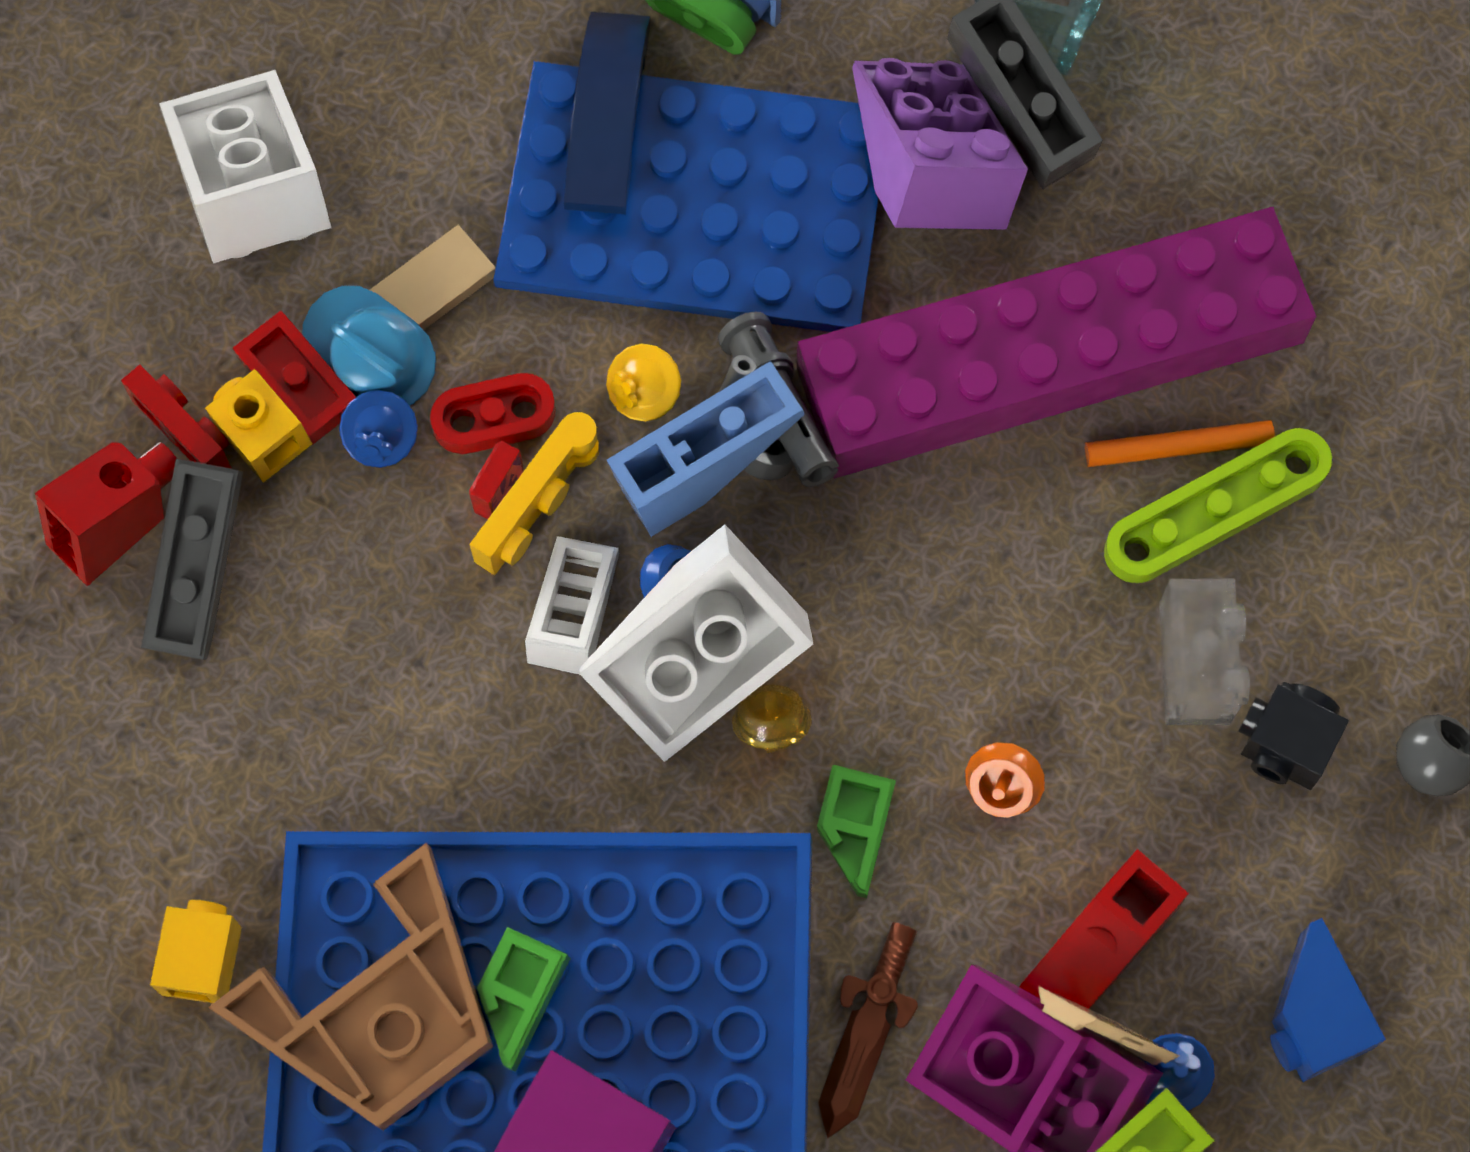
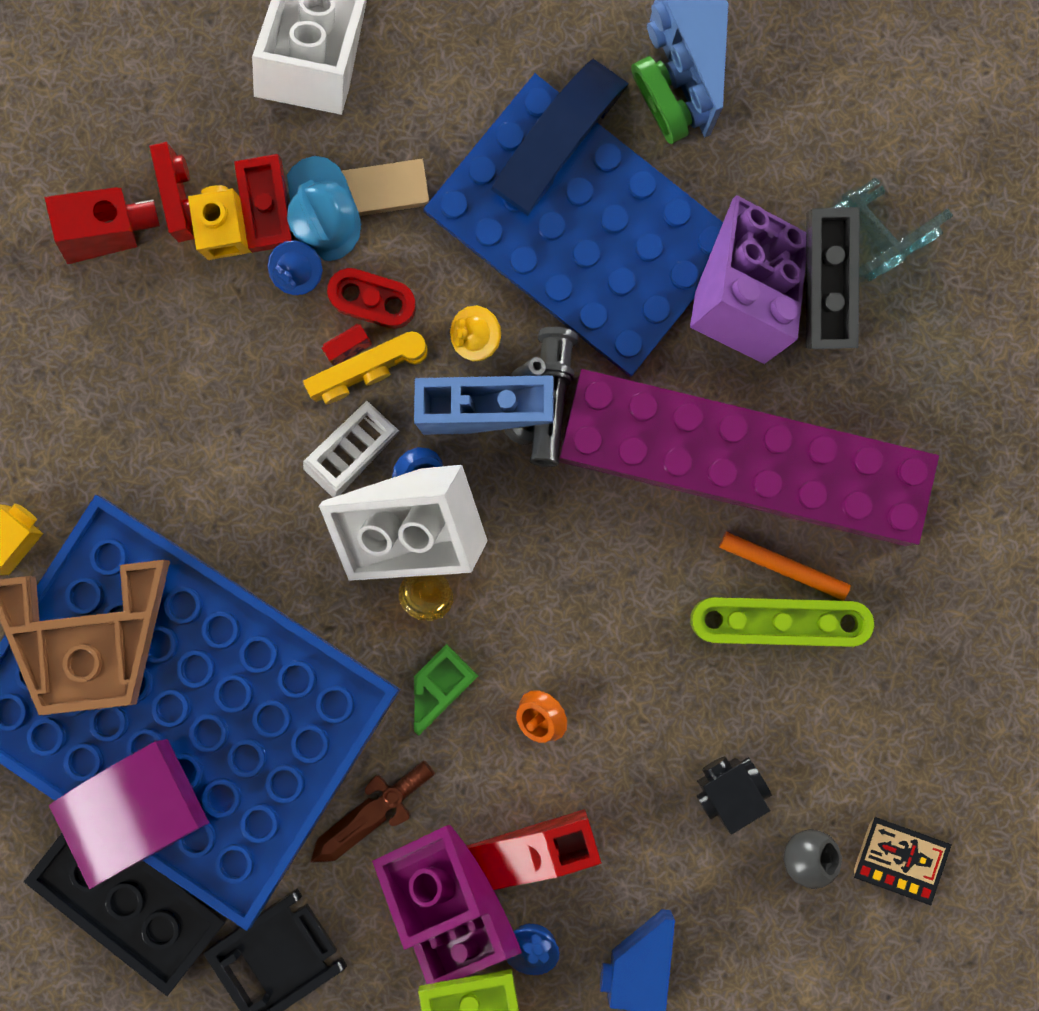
camera: 25 degrees right, 15 degrees up
dark grey tile [141,459,244,660] -> none
bright green tile [477,927,571,1072] -> none
tan piece [1039,986,1179,1065] -> none
clear brick [1159,579,1250,725] -> none

